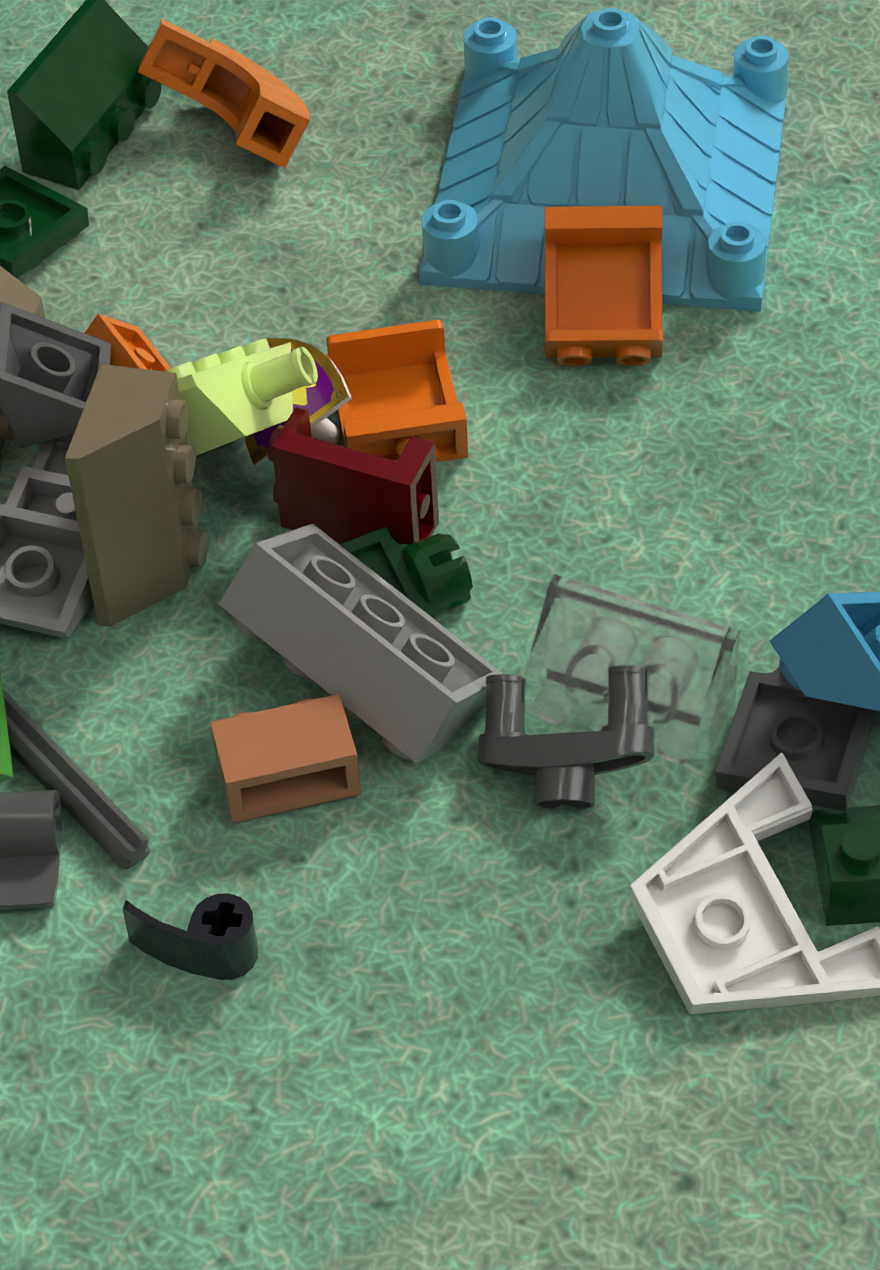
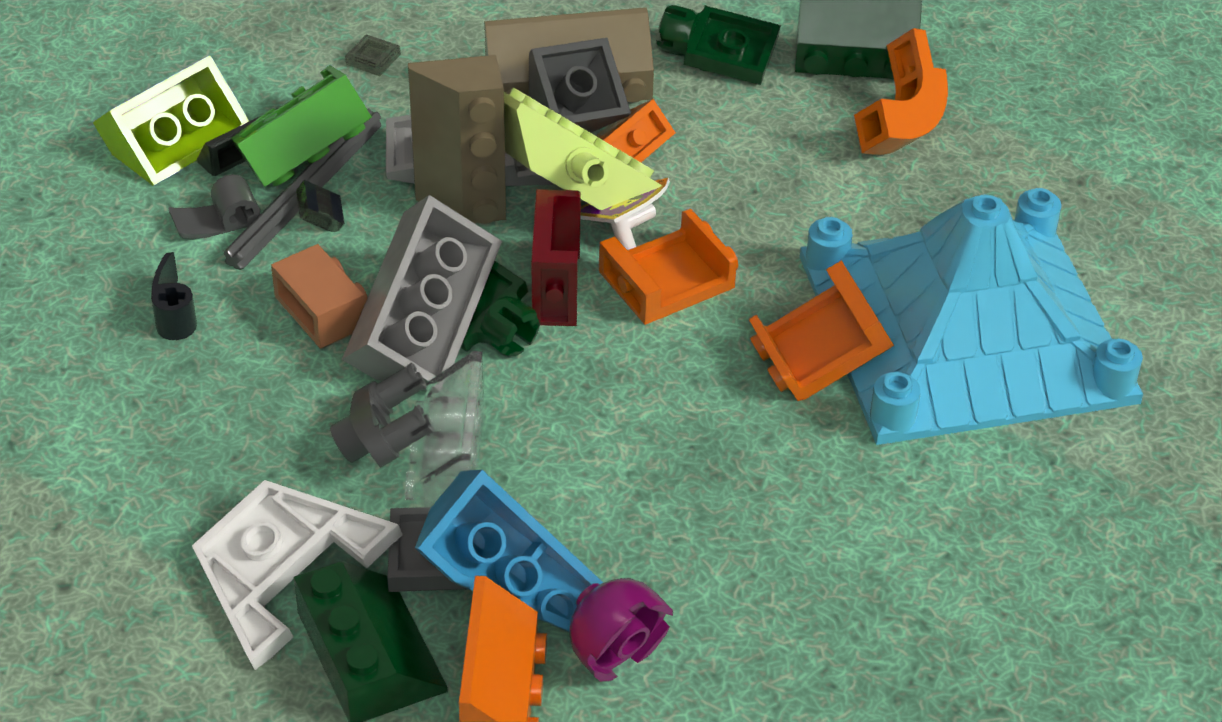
camera: 65 degrees right, 5 degrees down
none -> clear smoke tile [296,180,345,232]

